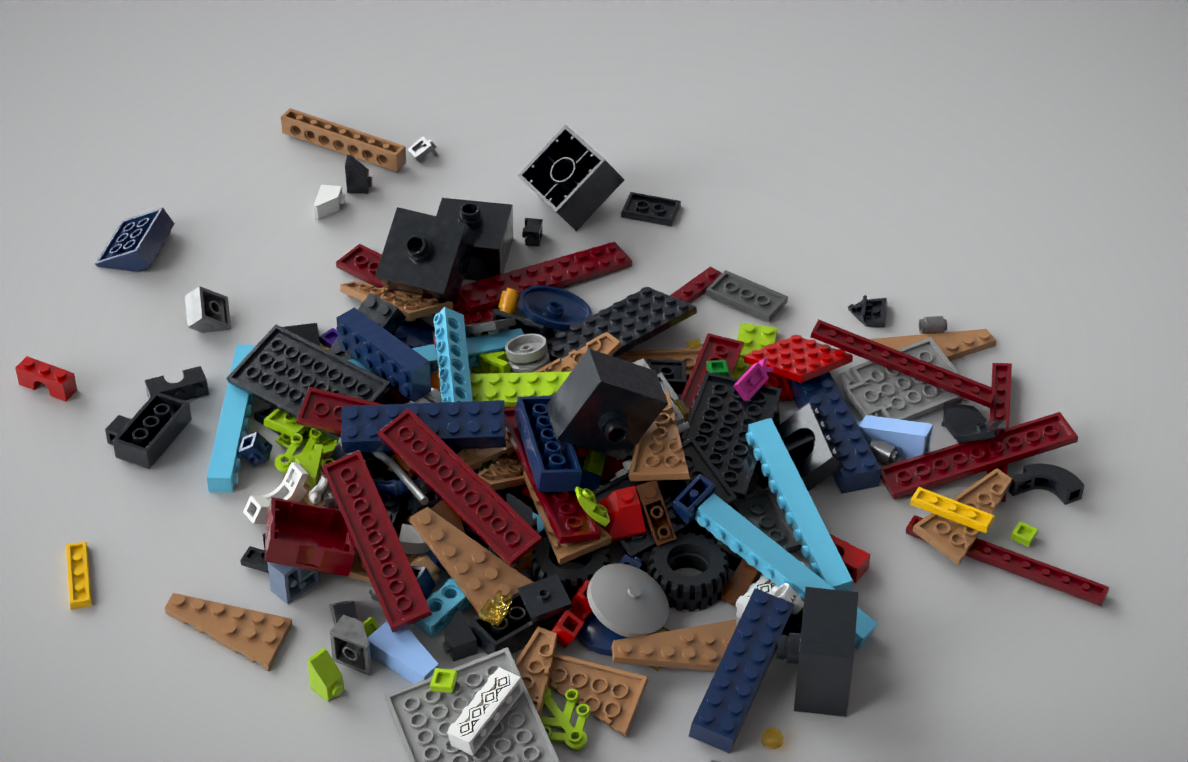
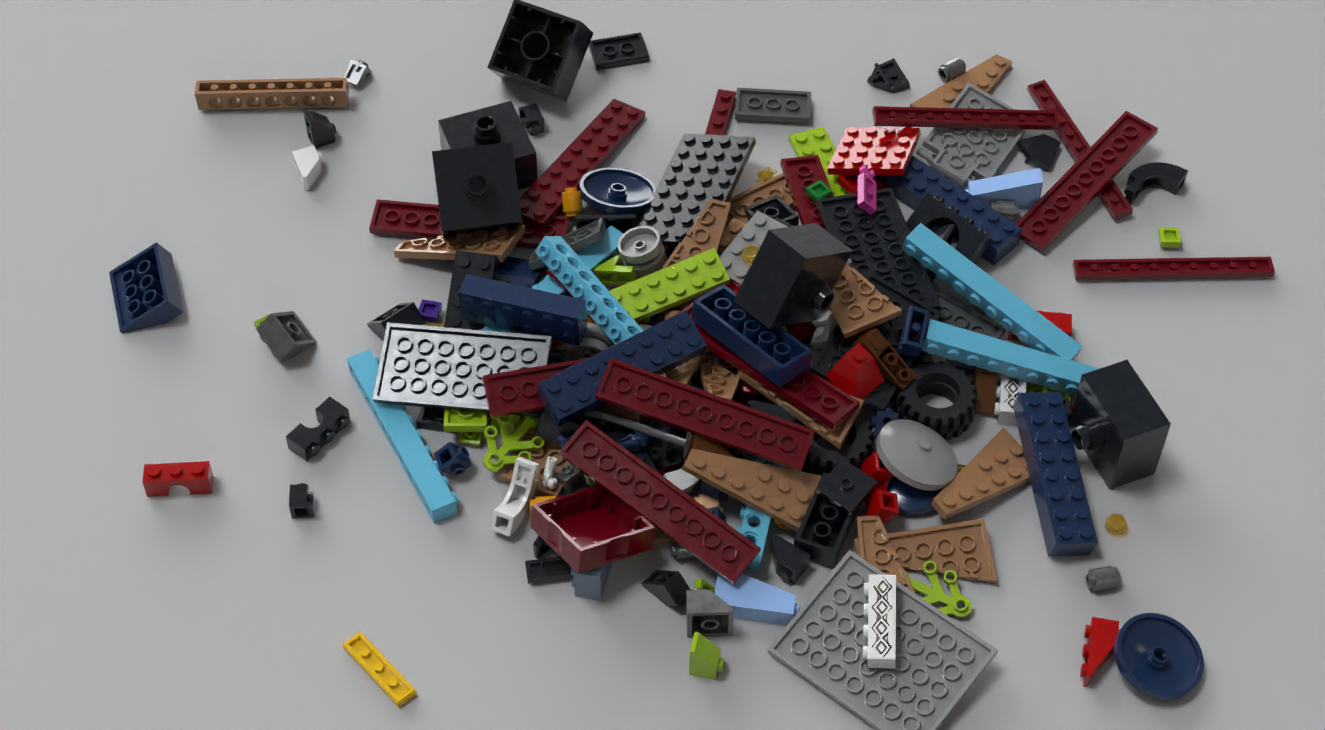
camera: 30 degrees left, 10 degrees up
black brick [113,392,192,469] -> none
medium nougat wing [165,593,292,671] -> none
lime slope [295,444,323,489] -> none
lime plate [430,668,458,693] -> none
clear yellow plate [479,590,512,626] -> none
lime slope [575,486,610,527] -> none
white piece [772,583,804,614] -> none
yellow tile [910,487,995,534] -> none
medium nougat wing [913,468,1012,566] -> none
black plate [956,420,1007,443] -> none

